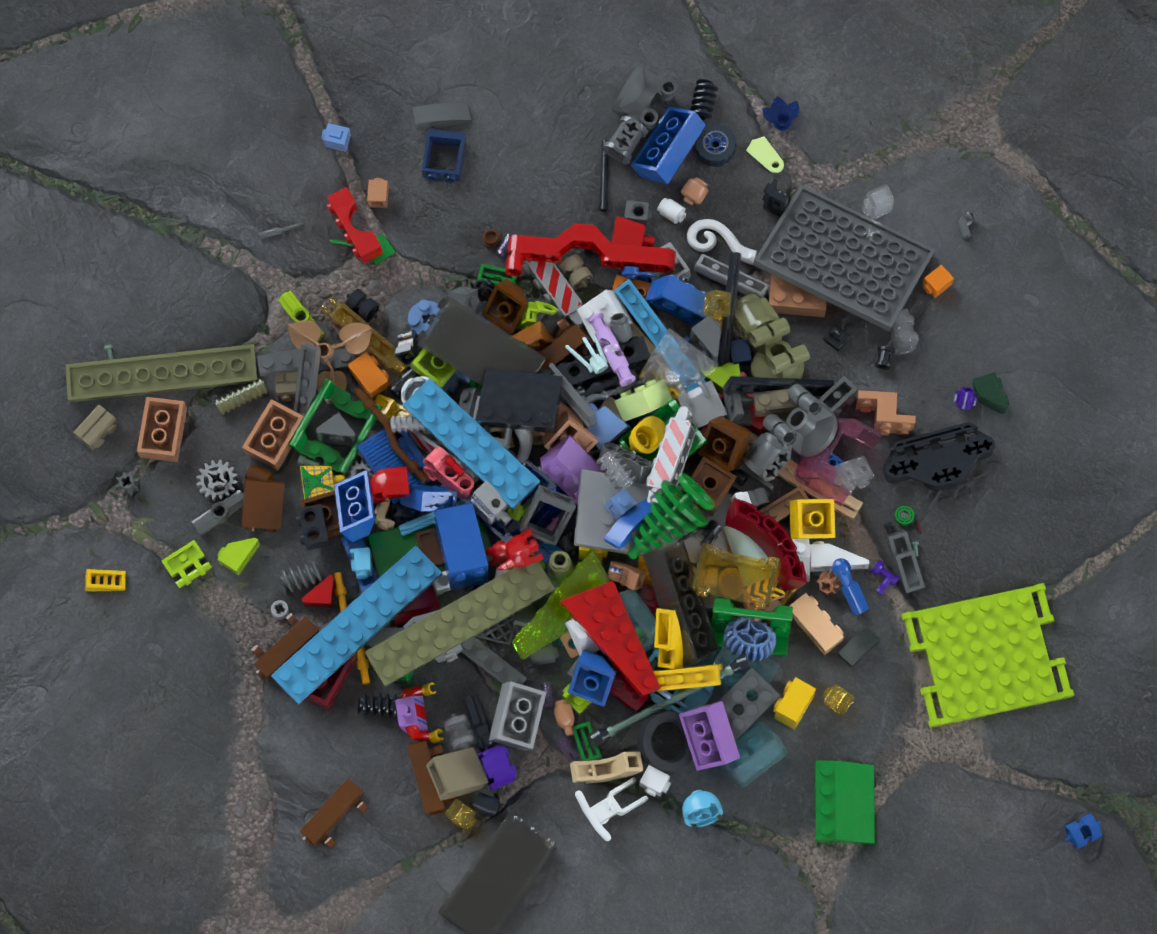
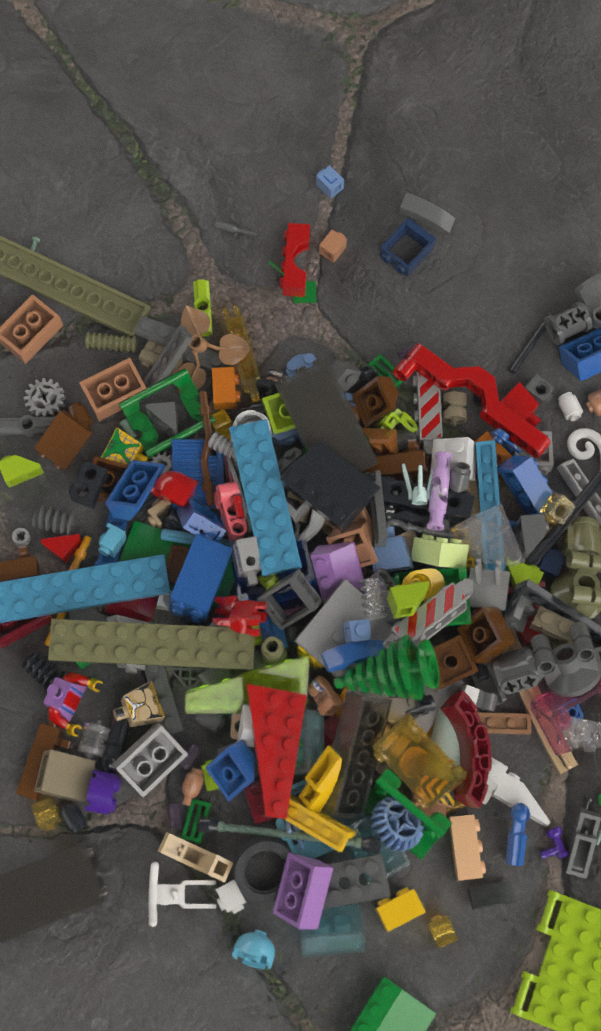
camera: 30 degrees right, 0 degrees up
black wheel [344,289,380,324] -> none
reddish brown plate [482,229,501,248] -> none
yellow brick [789,499,835,539] -> none
nougat gear [817,570,842,595] -> none
none -> tan torso [113,681,165,727]
none -> lime slope [387,581,430,619]

